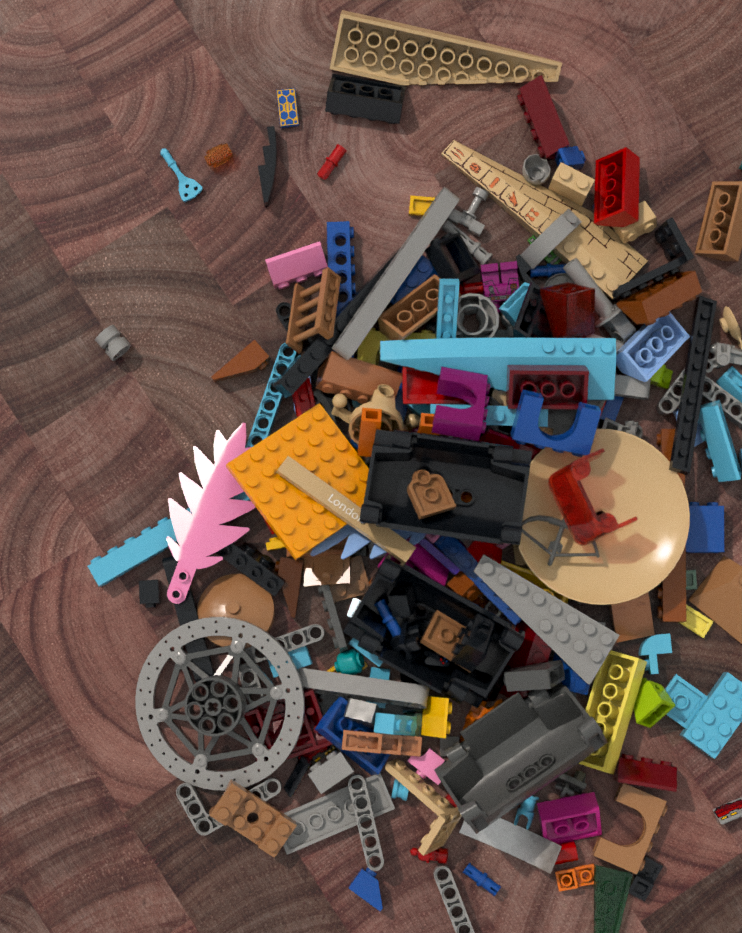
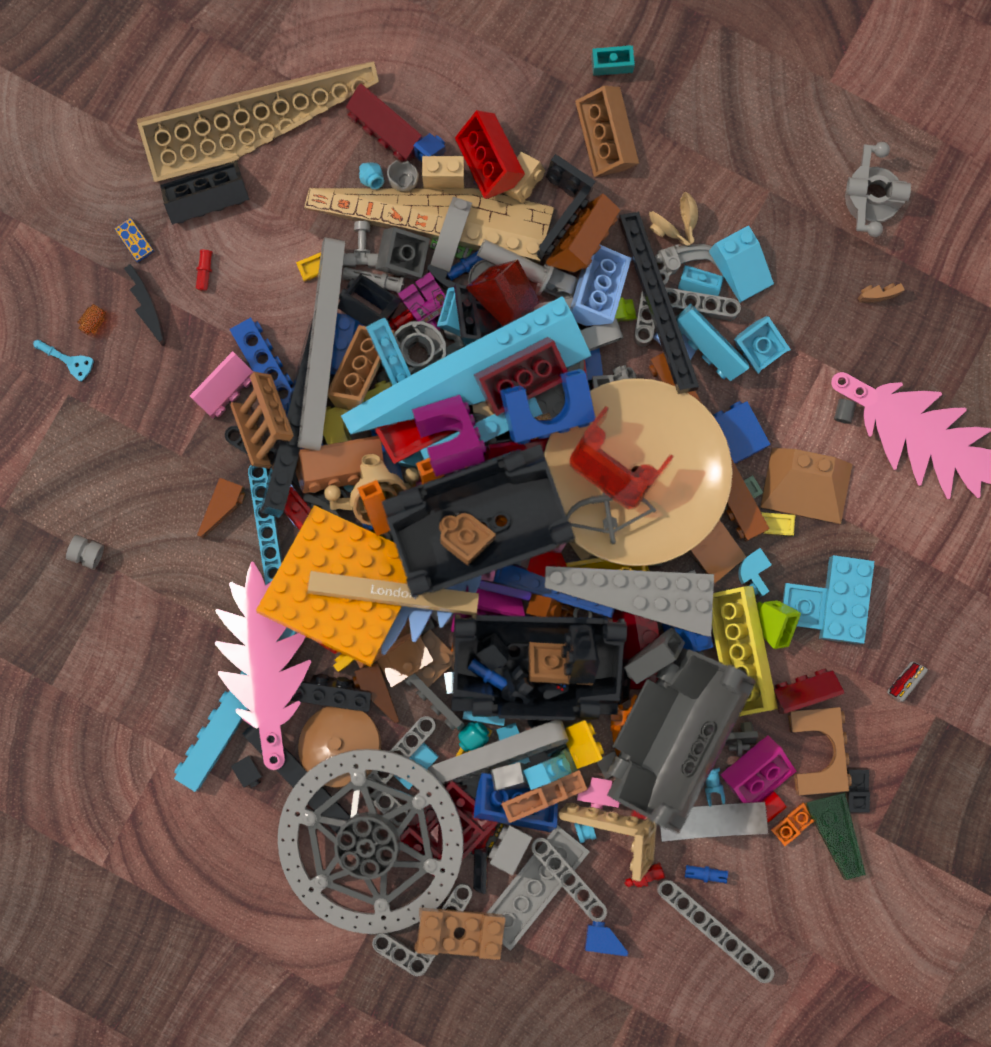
camera: 30 degrees left, 0 degrees up
none -> medium azure rock [359,162,384,190]
none -> dark grey brick [375,227,430,280]

